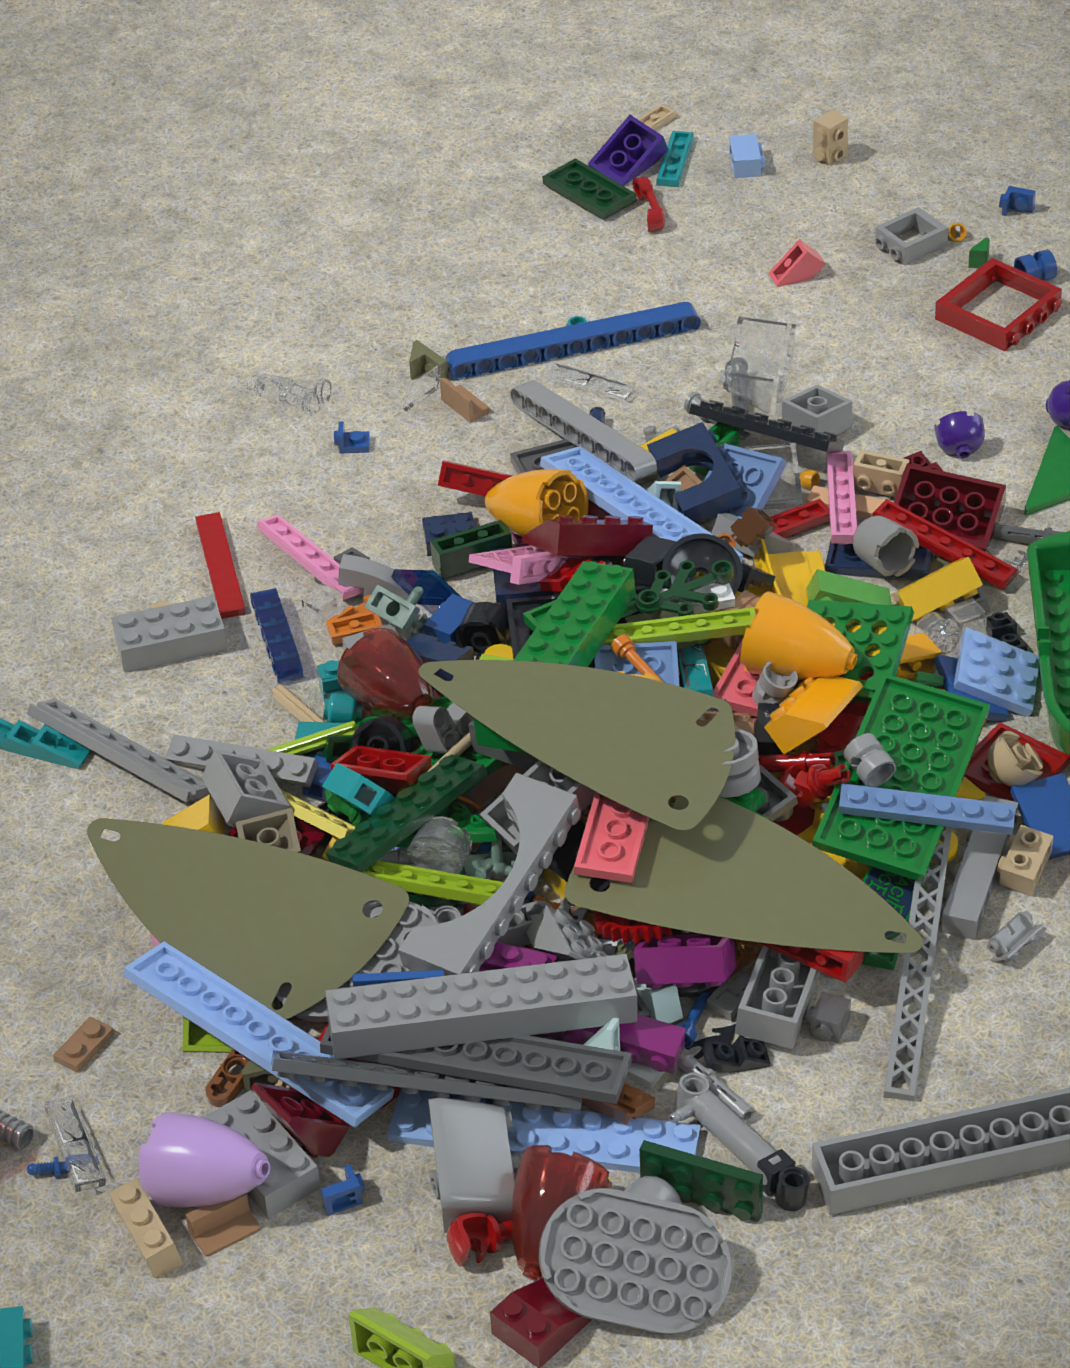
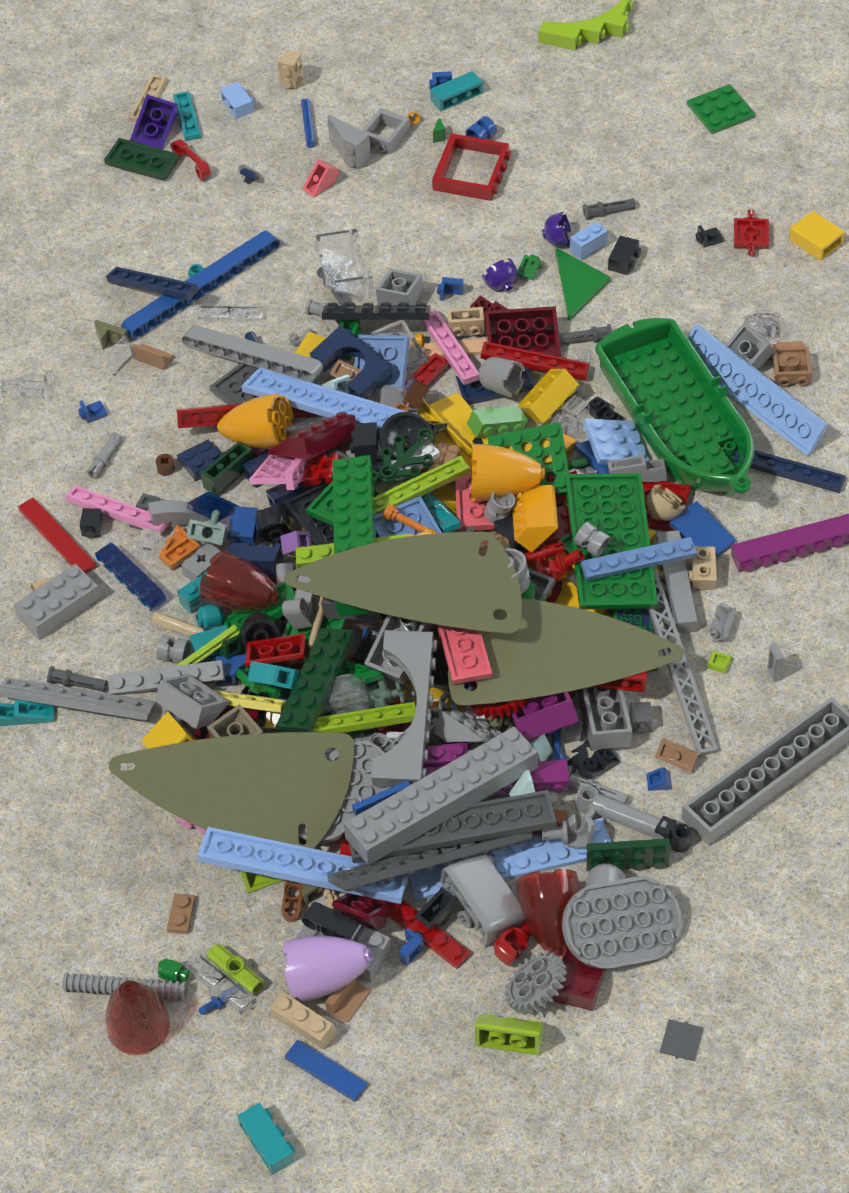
camera: 25 degrees left, 10 degrees up
none -> dark grey pin [47,666,108,692]
none -> black brick [79,508,103,538]
none -> light grey pin [86,432,123,478]
none -> dark blue plate [106,266,199,300]
none -> reddish brown wheel [155,454,175,476]
none -> light grey wheel [157,635,191,664]
none -> green arm [158,958,190,983]
none -> lime piece [207,943,265,995]
none -> dark blue piece [238,164,260,184]
none -> medium lavender brick [280,531,312,556]
none -> blue tile [285,1040,367,1102]
none -> blue axle [301,98,316,148]
none -> black beam [301,902,365,942]
none -> light grey slope [327,114,371,170]
none -> red plate [387,900,471,969]
none -> black slope [414,887,458,930]
none -> teal brick [430,71,483,112]
none -> blue bracket [437,277,464,301]
none -> light grey gear [504,951,567,1015]
none -> green bracket [517,255,543,281]
none -> light grey piece [542,814,595,849]
none -> light grey slope [607,455,667,482]
none -> blue slope [646,767,672,791]
none -> medium nougat plate [655,738,700,773]
none -> lime tile [707,650,732,674]
none -> light grey tile [767,643,784,682]

